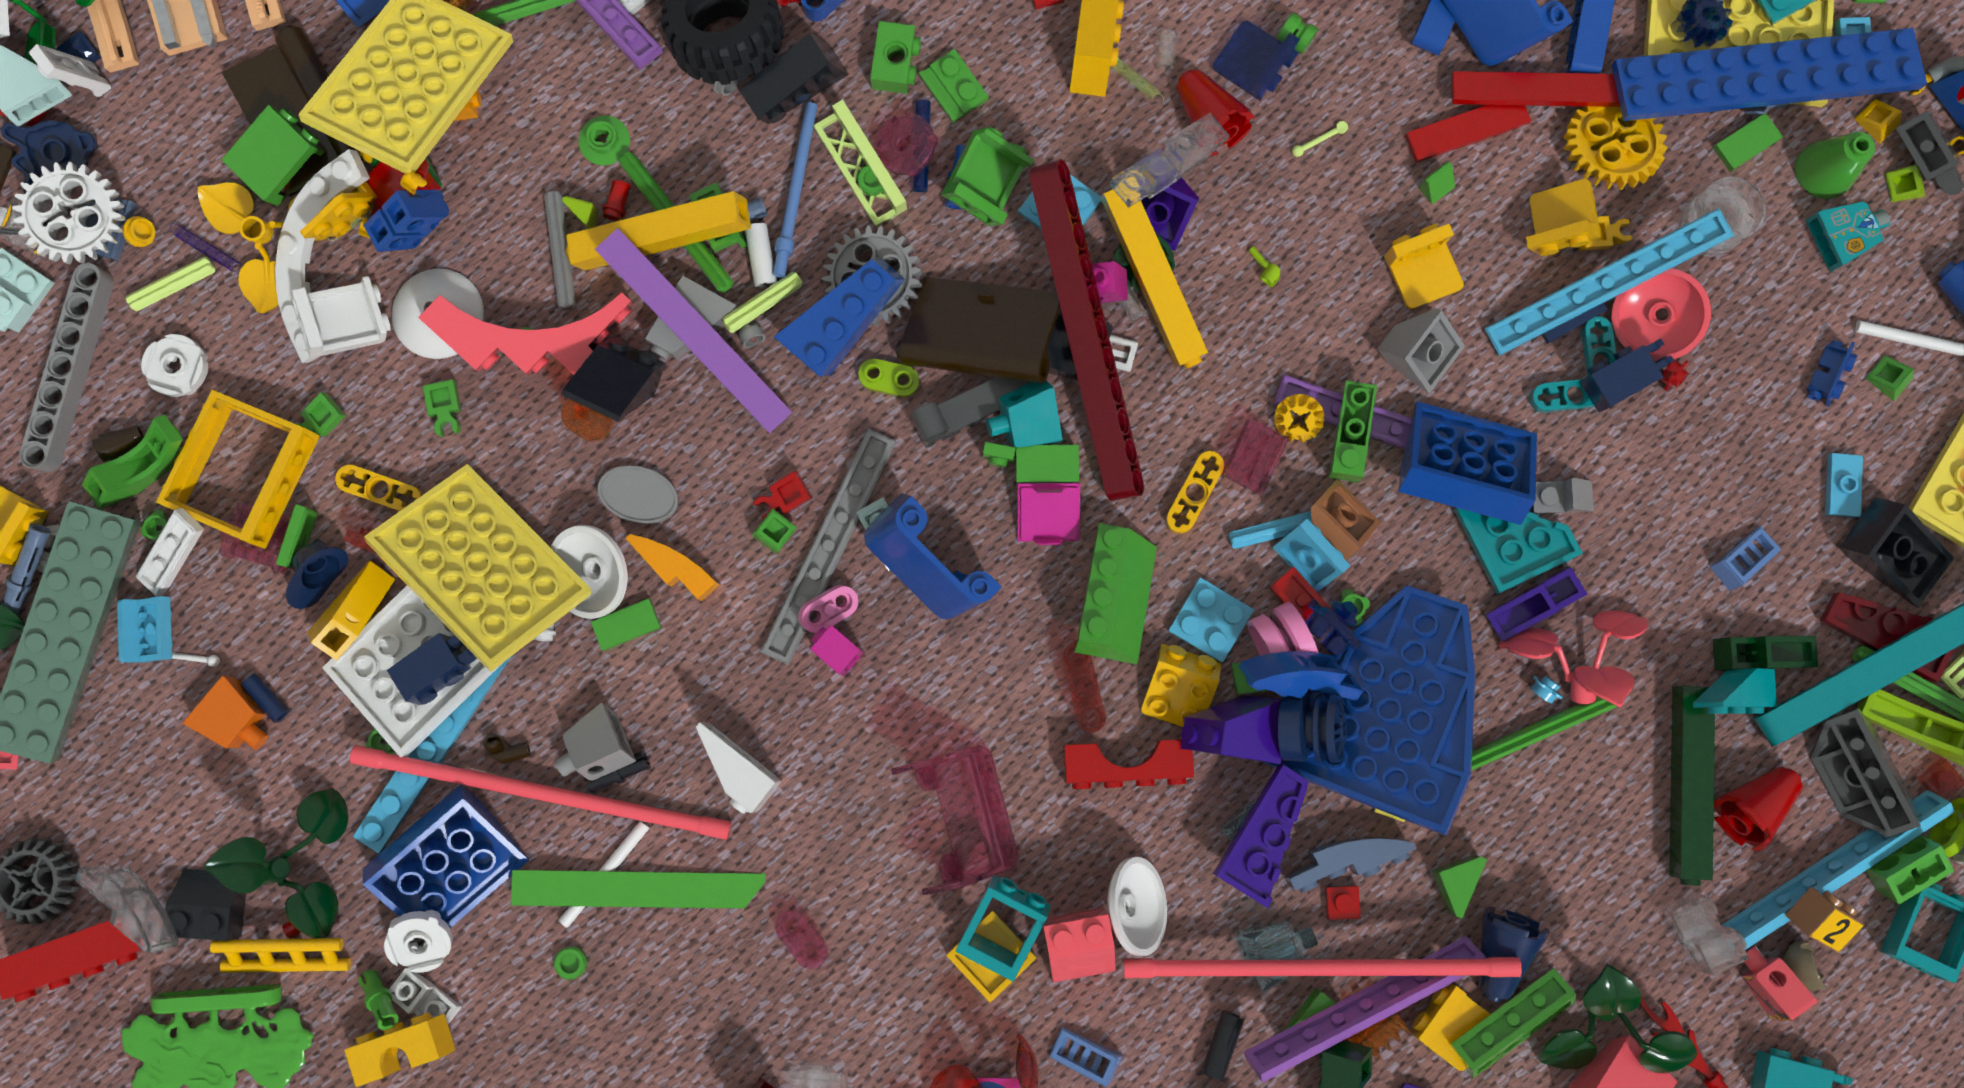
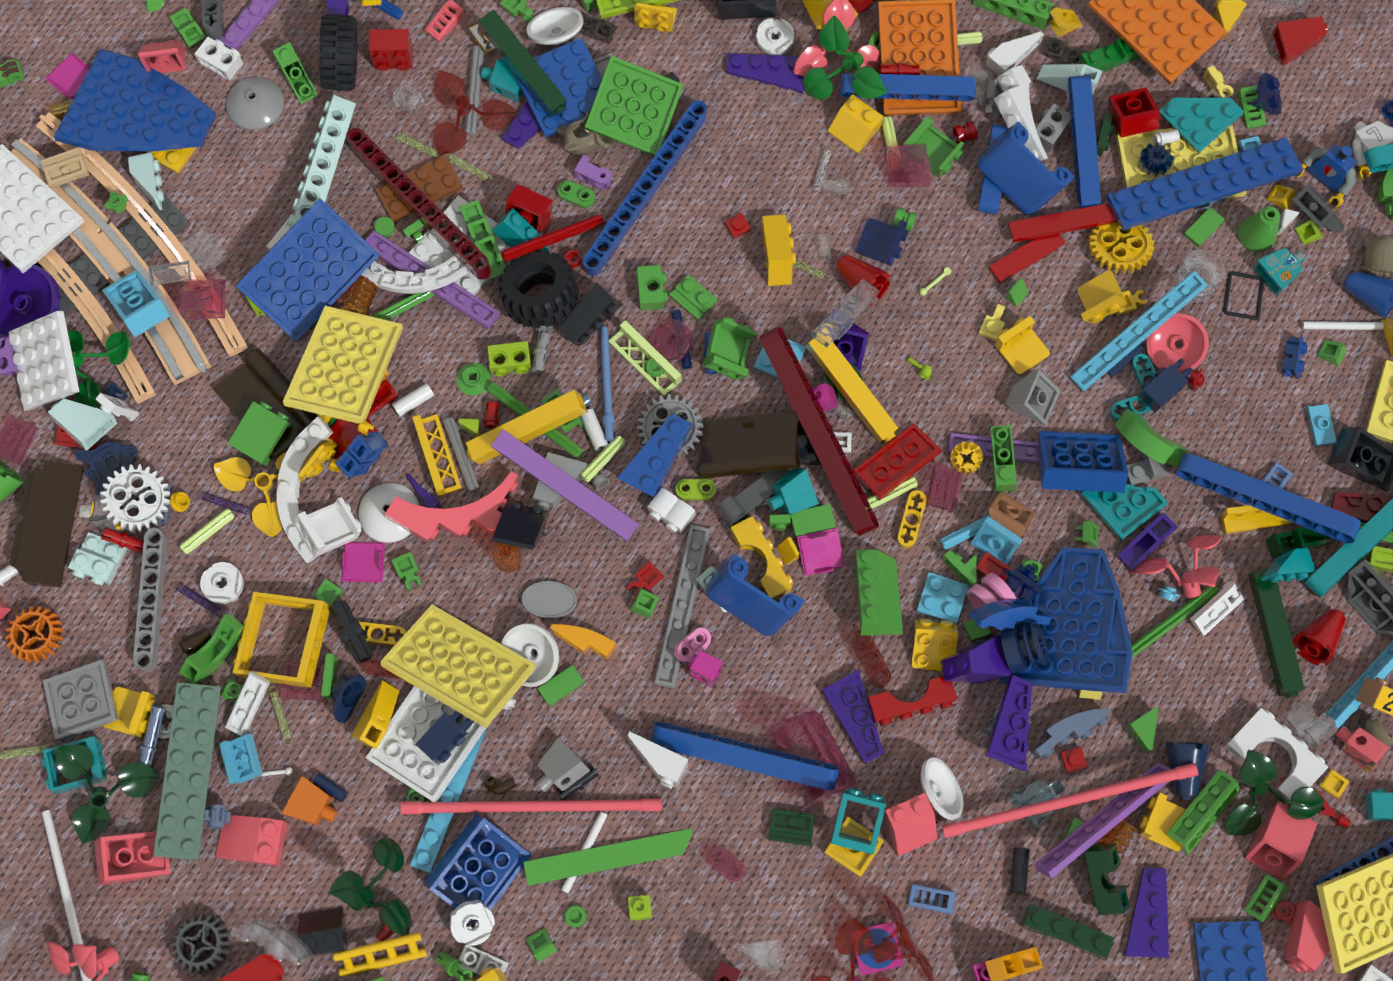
camera: 15 degrees left, 10 degrees down
none -> red pin [100,527,144,553]
none -> dark purple piece [174,582,226,618]
none -> sand blue gear [203,805,231,829]
none -> coral slope [215,815,288,867]
none -> yellowish green piece [269,686,292,746]
none -> black piece [329,600,374,664]
none -> dark pink piece [341,542,385,583]
none -> red plate [368,379,399,417]
none -> white piece [392,383,434,417]
none -> dark purple piece [406,474,442,509]
none -> yellow fence [412,414,462,497]
none -> lime brick [488,341,531,377]
none -> bright green slope [526,928,557,962]
none -> light grey pin [531,332,551,374]
none -> lime brick [628,895,652,921]
none -> white brick [647,488,696,534]
none -> blue beam [650,722,839,790]
none -> yellow arch [730,516,793,600]
none -> dark green plate [768,809,815,847]
none -> yellow slope [776,537,799,565]
none -> dark purple wing [822,669,884,764]
none -> red tile [853,423,941,501]
none -> yellowish green axle [867,476,918,509]
none -> bright green slope [942,550,977,588]
none -> light yellow plate [978,304,1005,341]
none -> bright green tile [1075,521,1099,547]
none -> bright green arch [1115,409,1188,467]
none -> blue beam [1176,453,1361,543]
none -> white plate [1190,581,1244,636]
none -> yellow fence [1221,497,1308,534]
none -> black piece [1223,271,1264,320]
none -> white arch [1224,708,1328,806]
none -> white slope [1278,209,1299,235]
none -> yellow tile [1319,769,1350,799]

